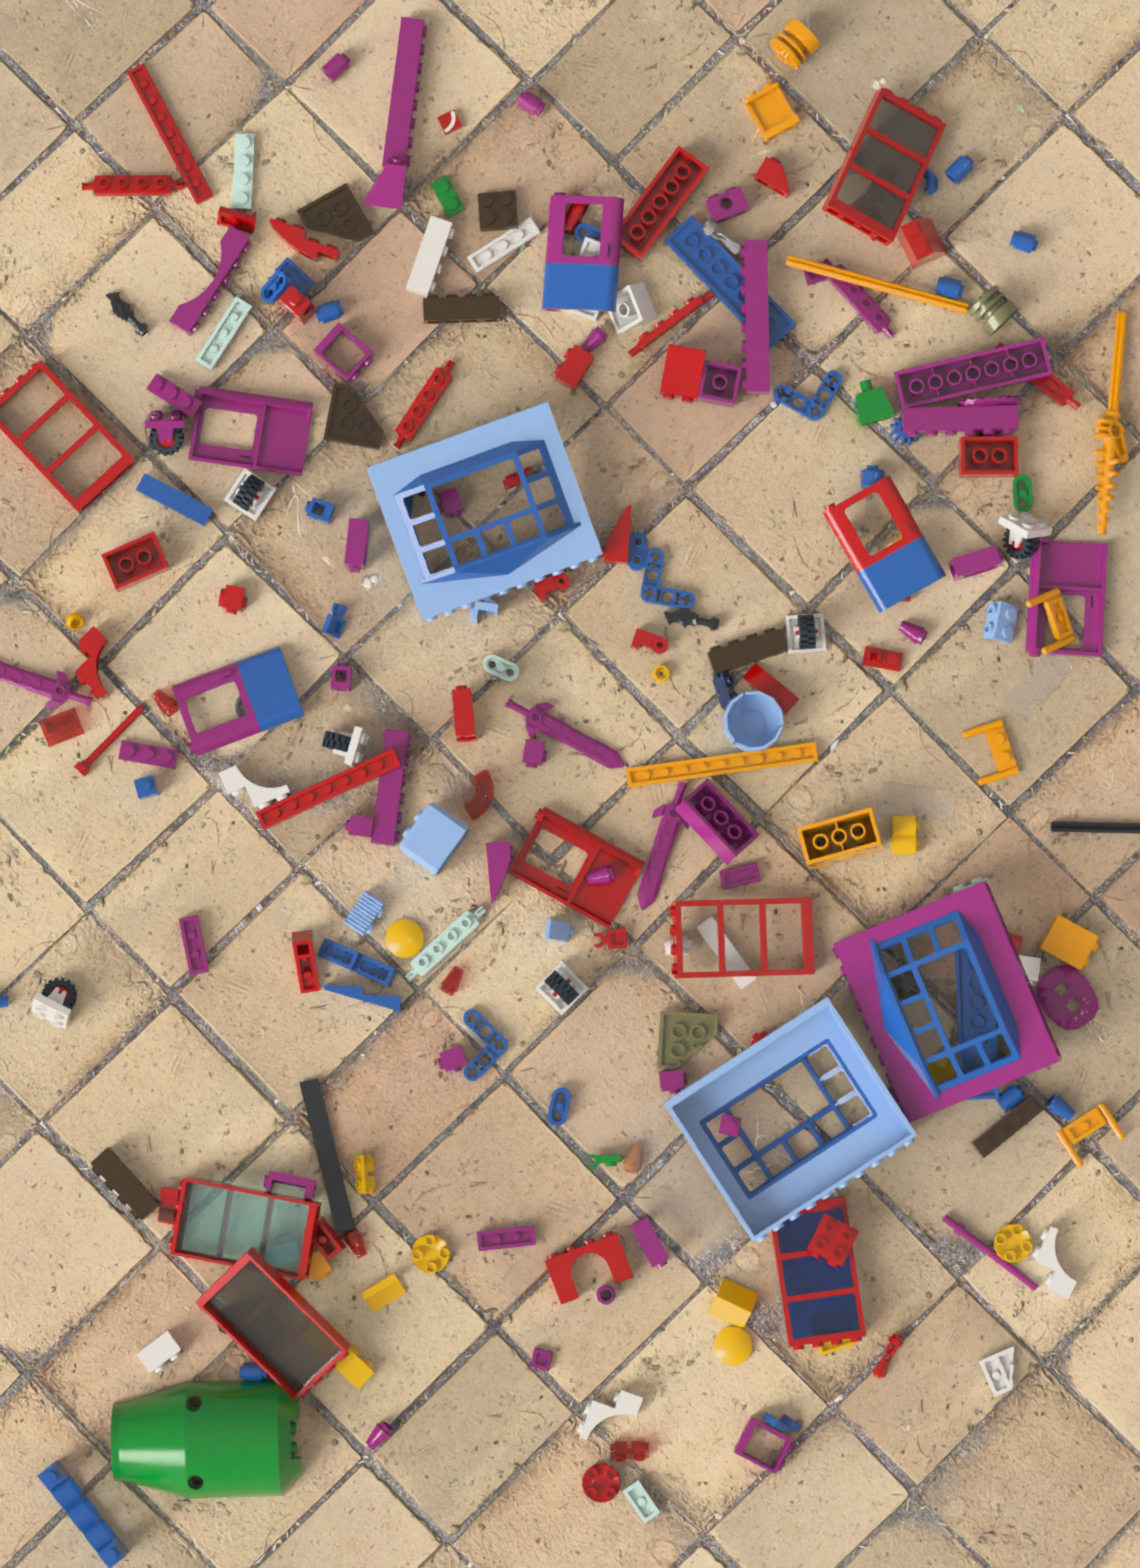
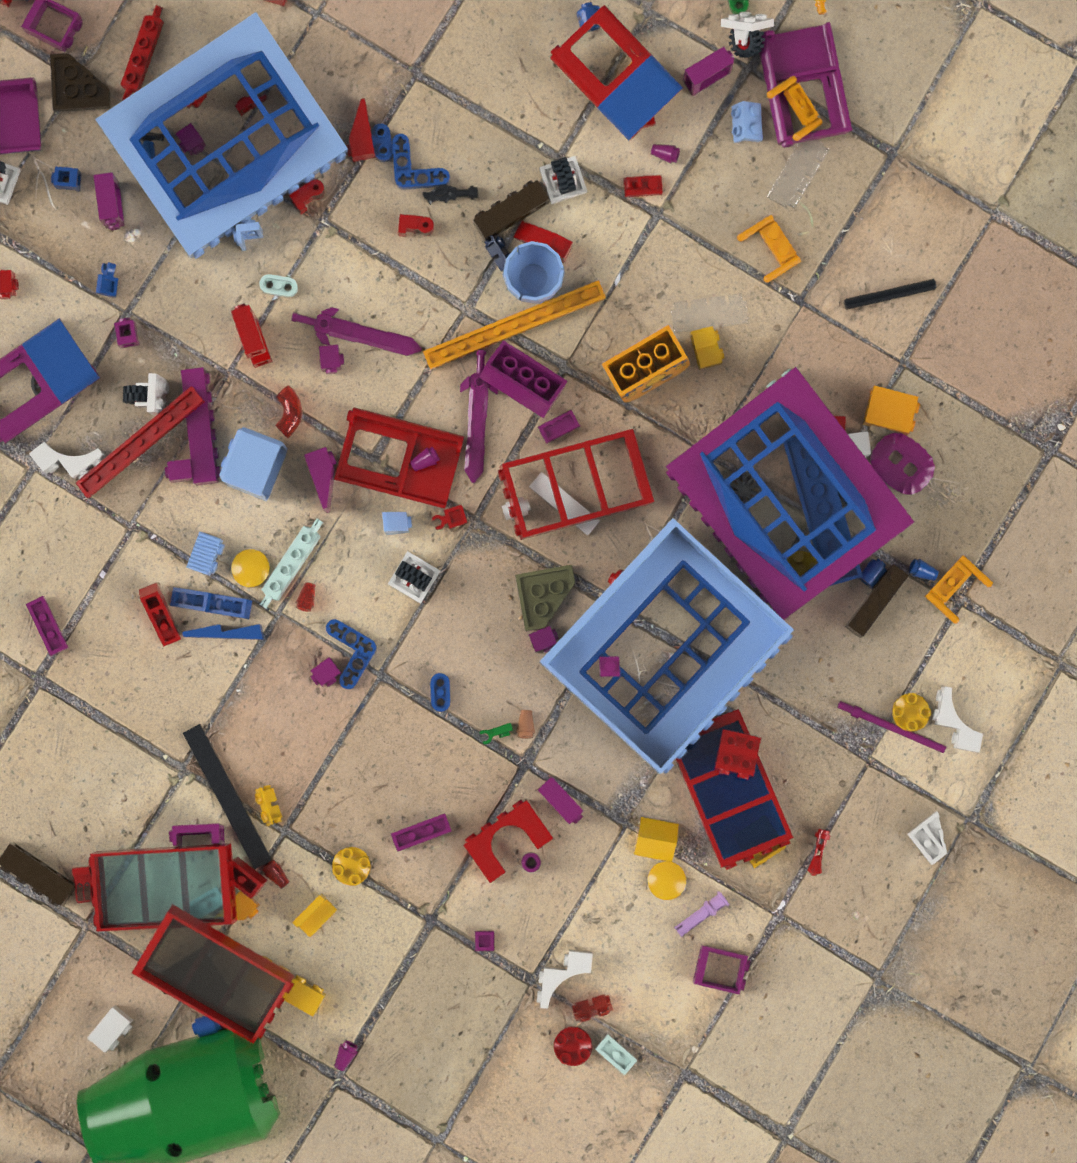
camera: 15 degrees left, 0 degrees up
yellow plate [652,664,671,683] -> none
blue slope [762,1412,802,1432] -> none
none -> lavender pin [674,891,730,937]

